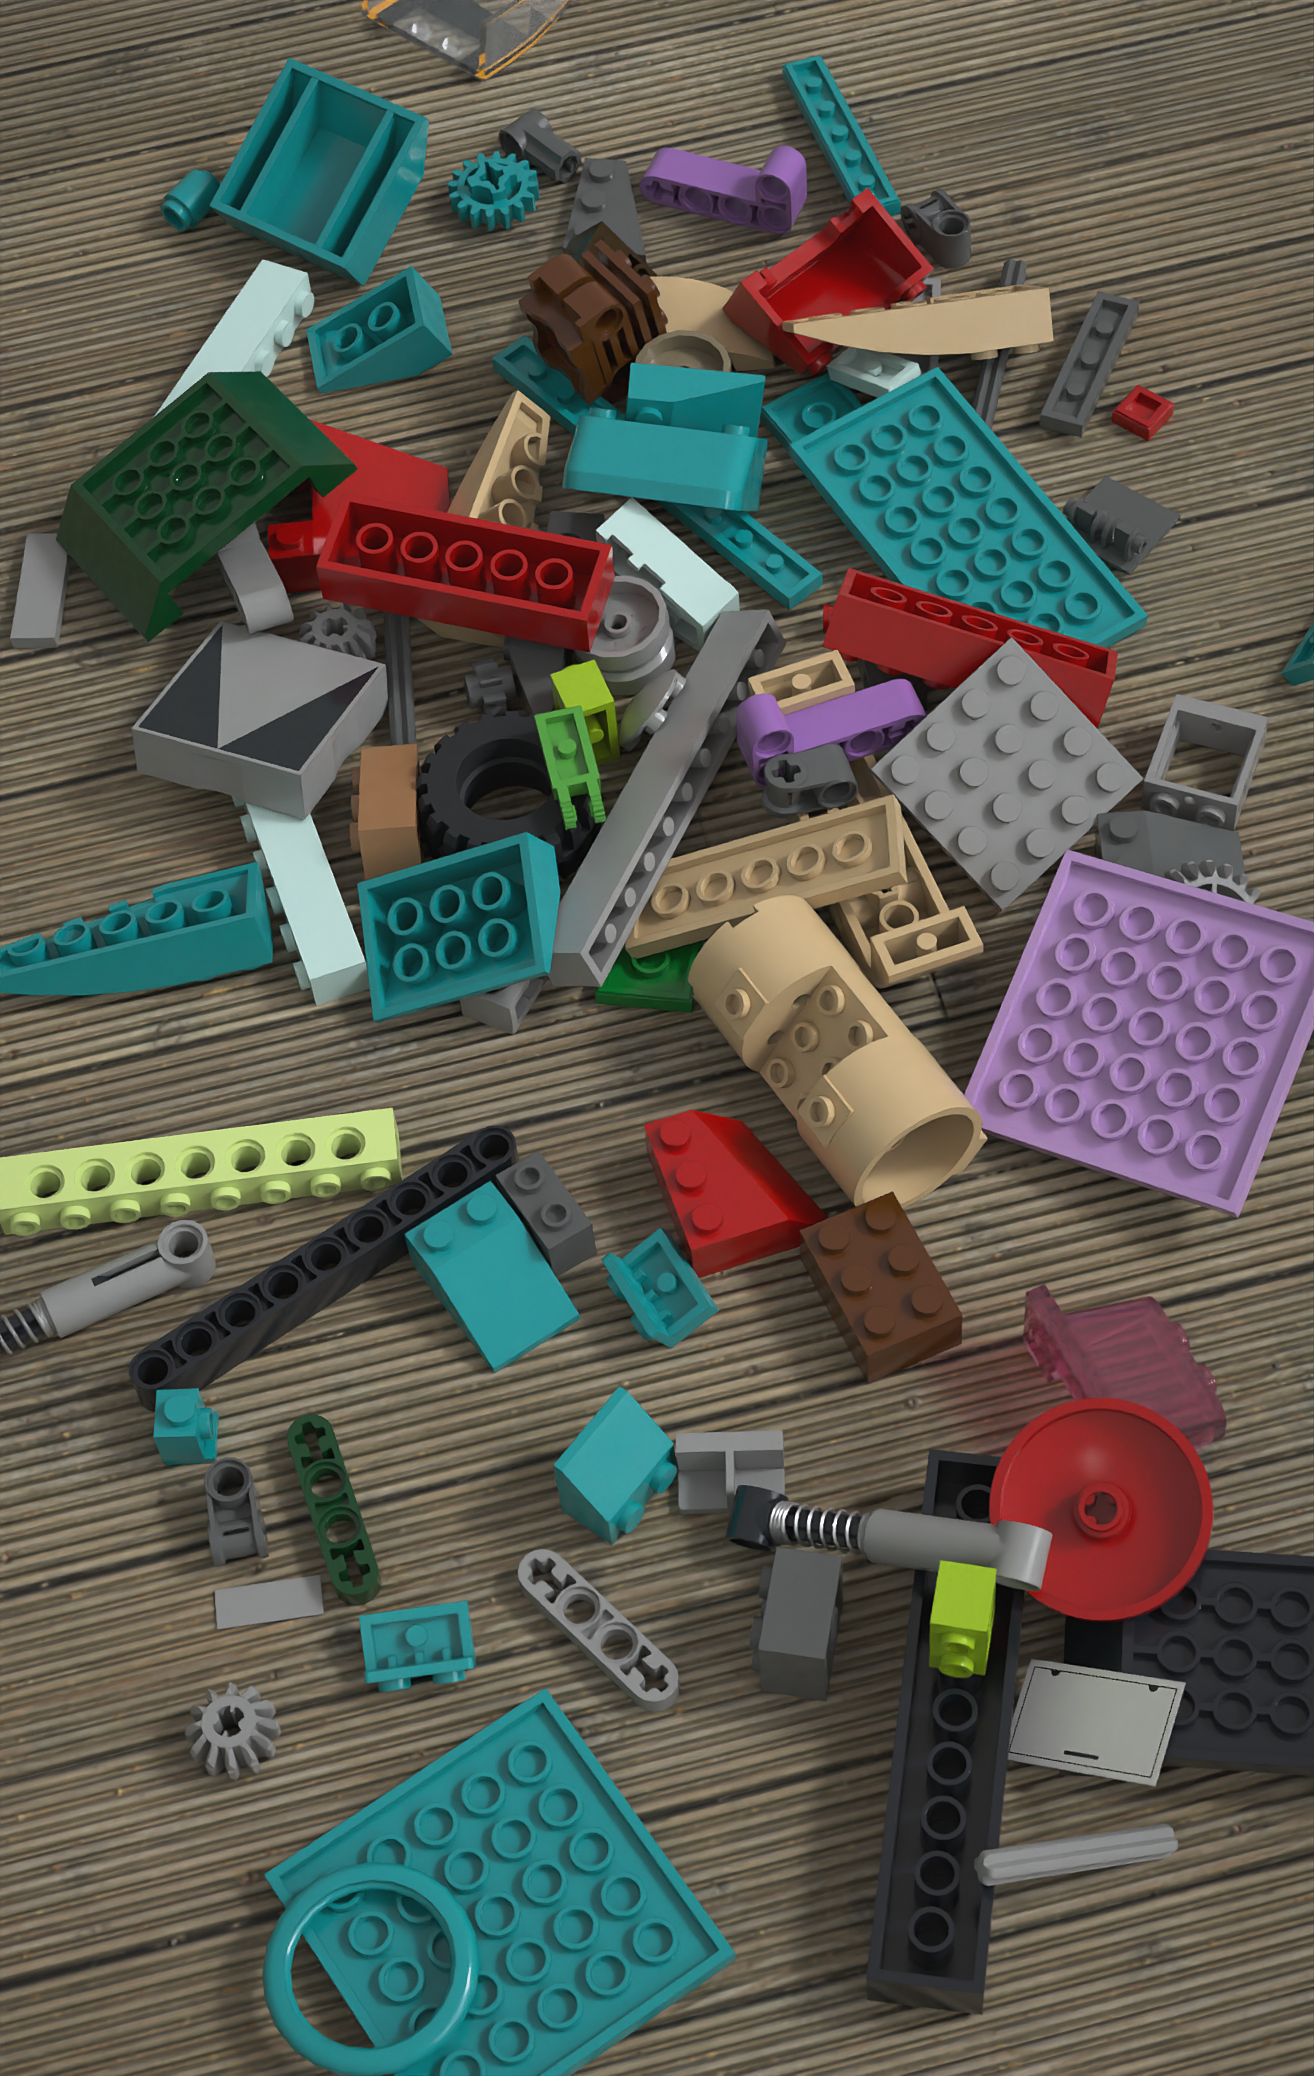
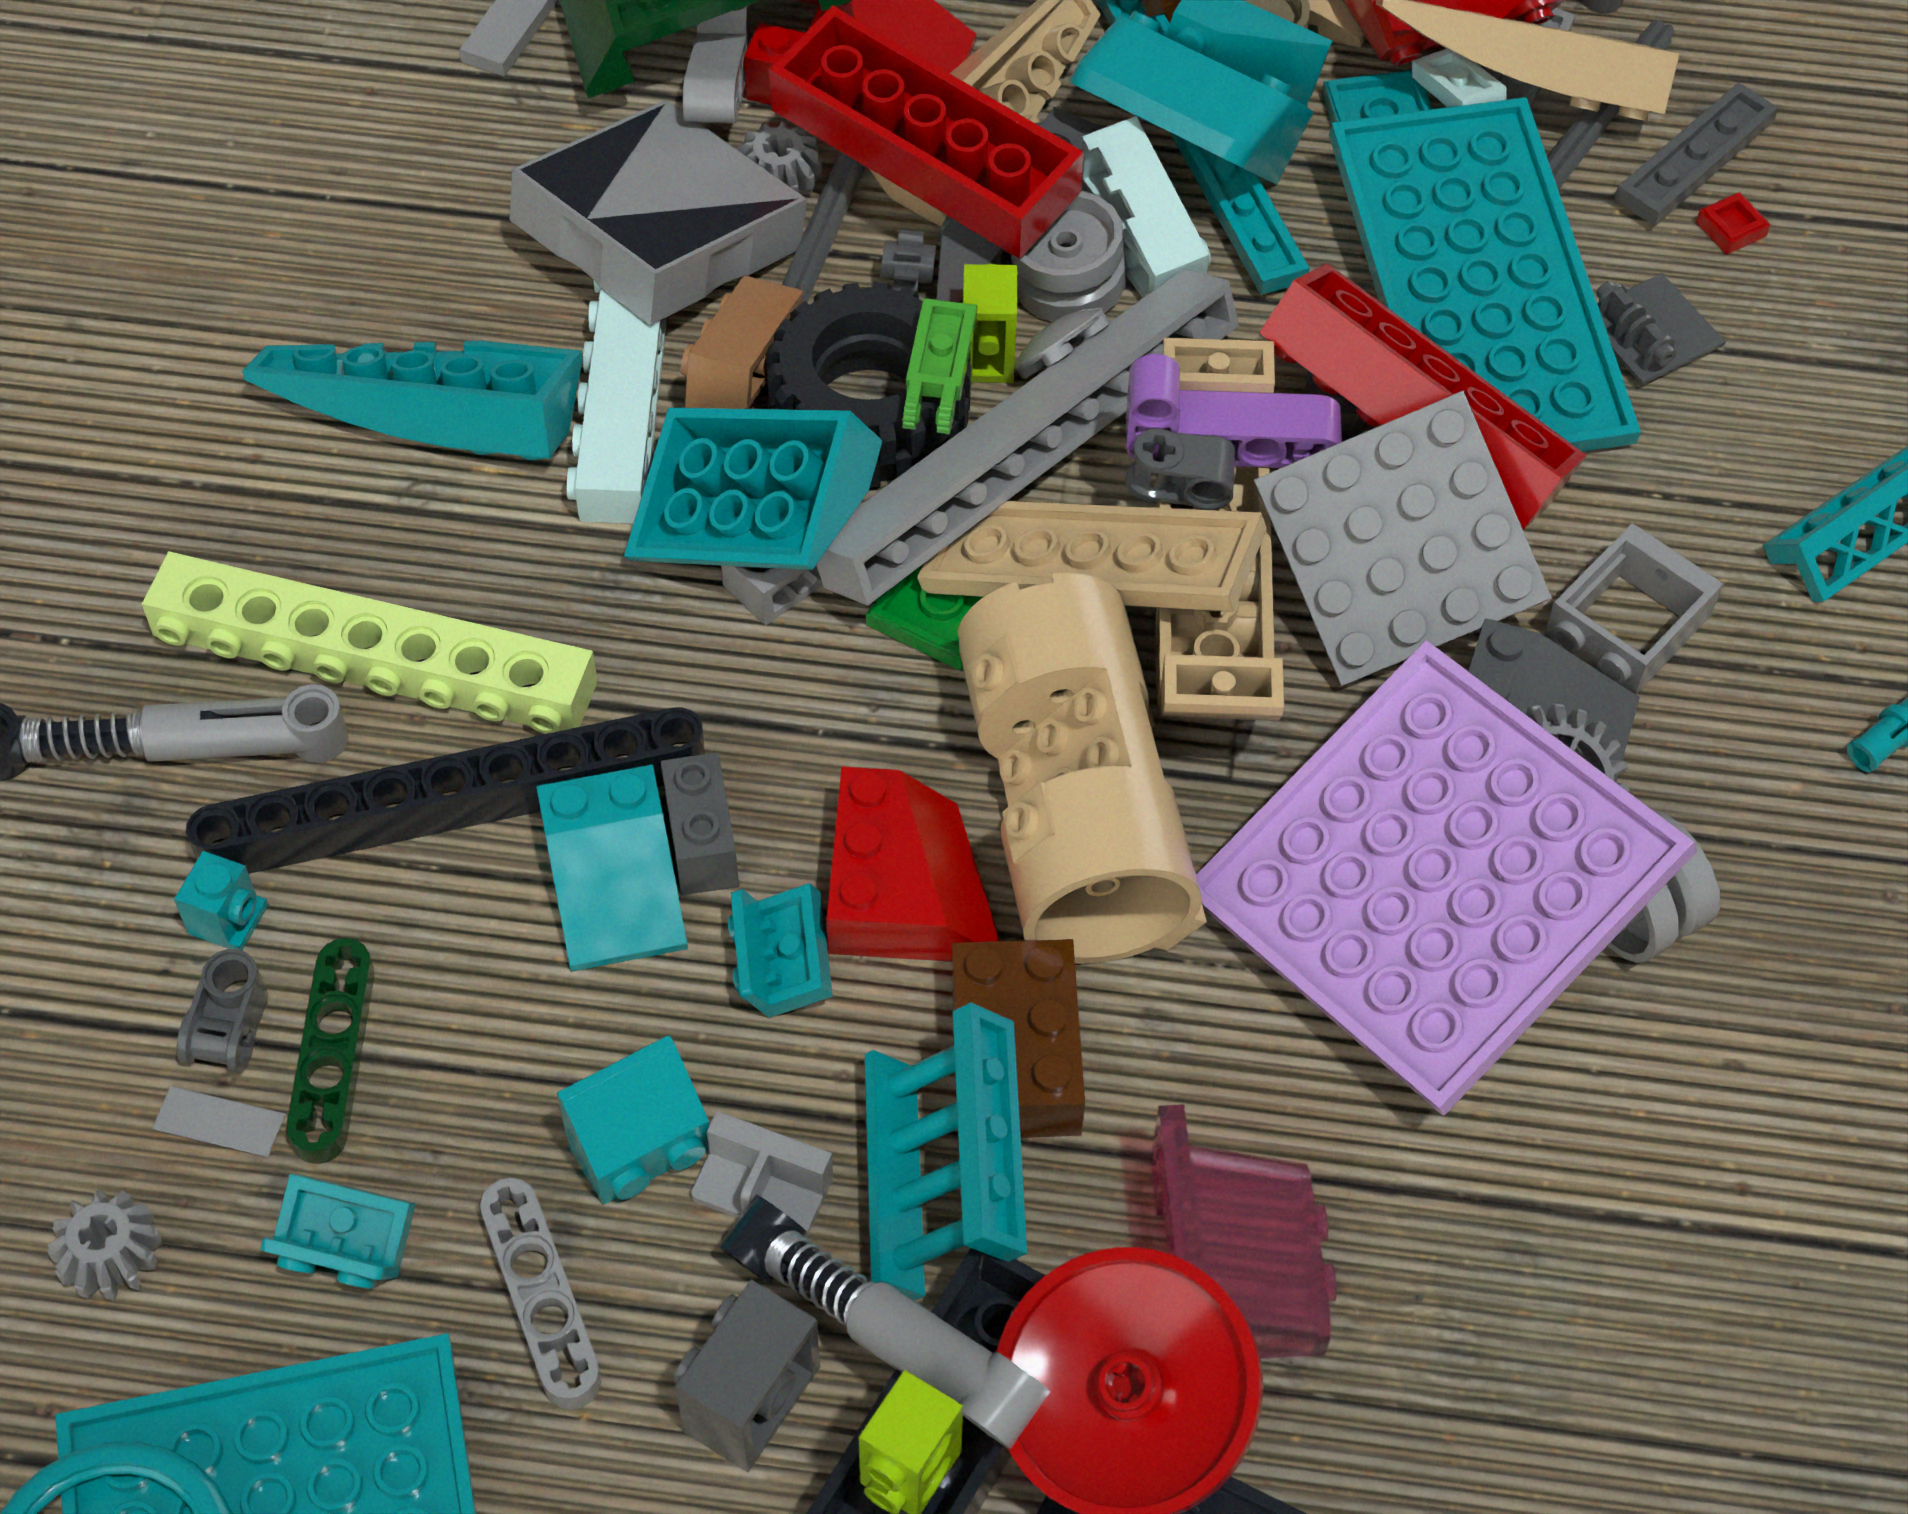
camera: 15 degrees right, 0 degrees up
none -> teal fence [865,1002,1027,1300]

